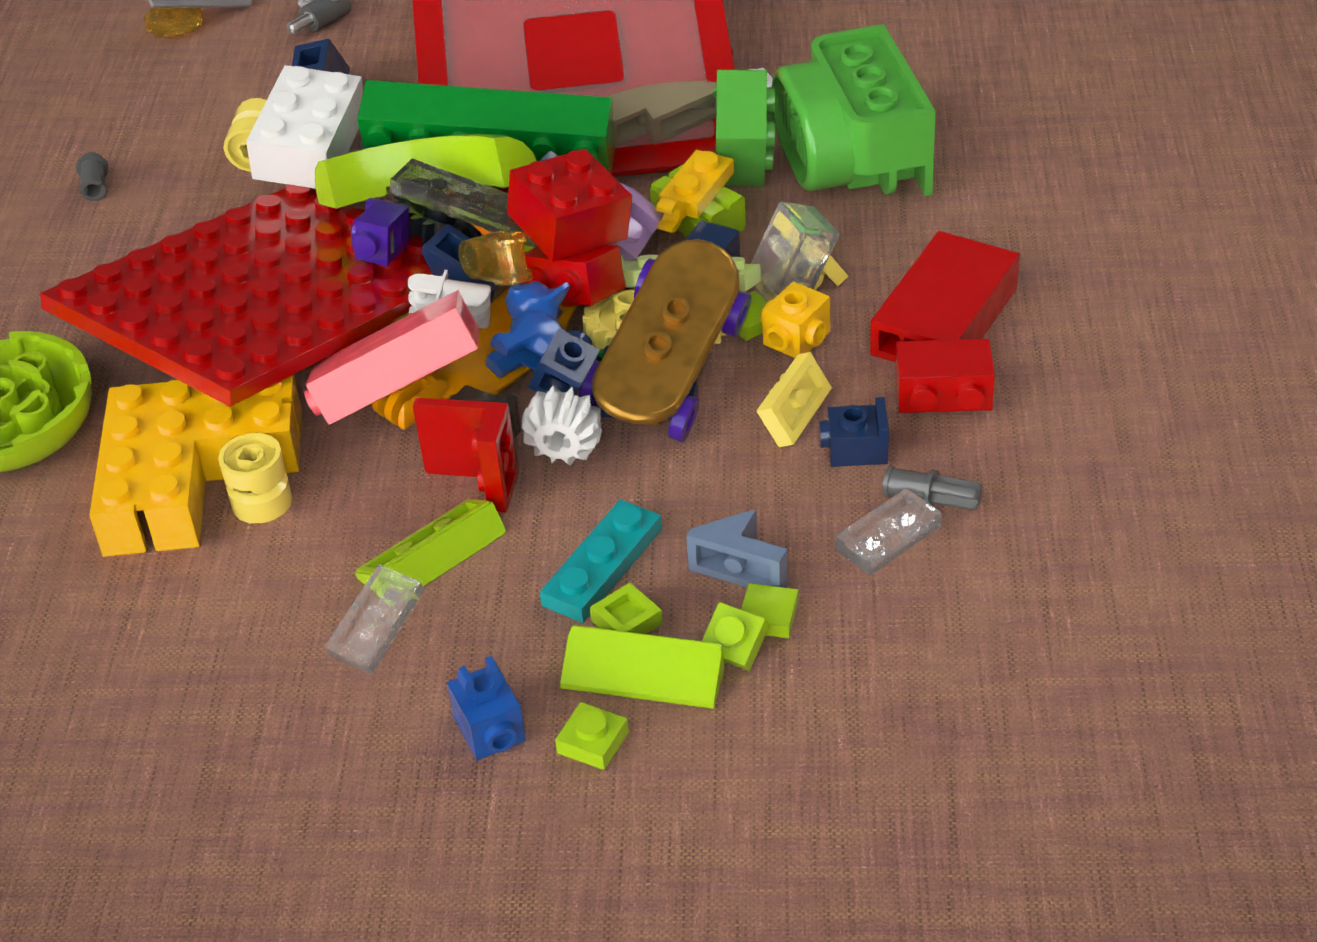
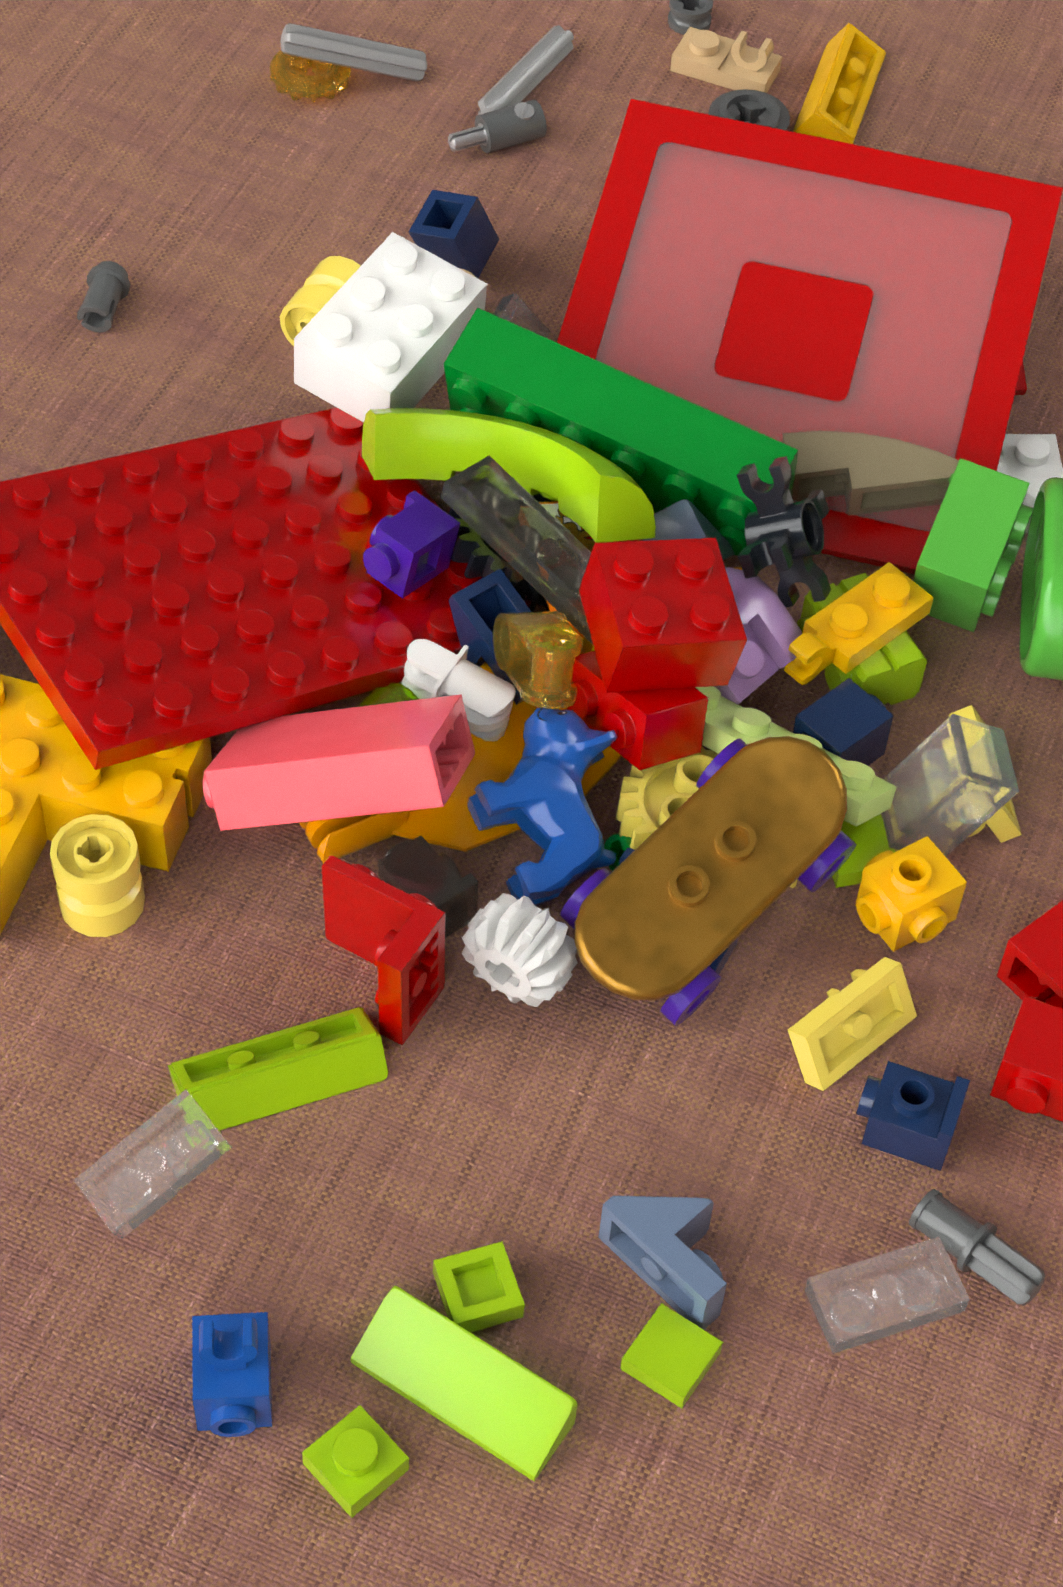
camera: 15 degrees right, 10 degrees up
dark blue brick [528,328,600,395] -> none
teal plate [539,499,662,623] -> none
lime plate [702,602,770,672] -> none
none -> black pin [737,456,831,608]

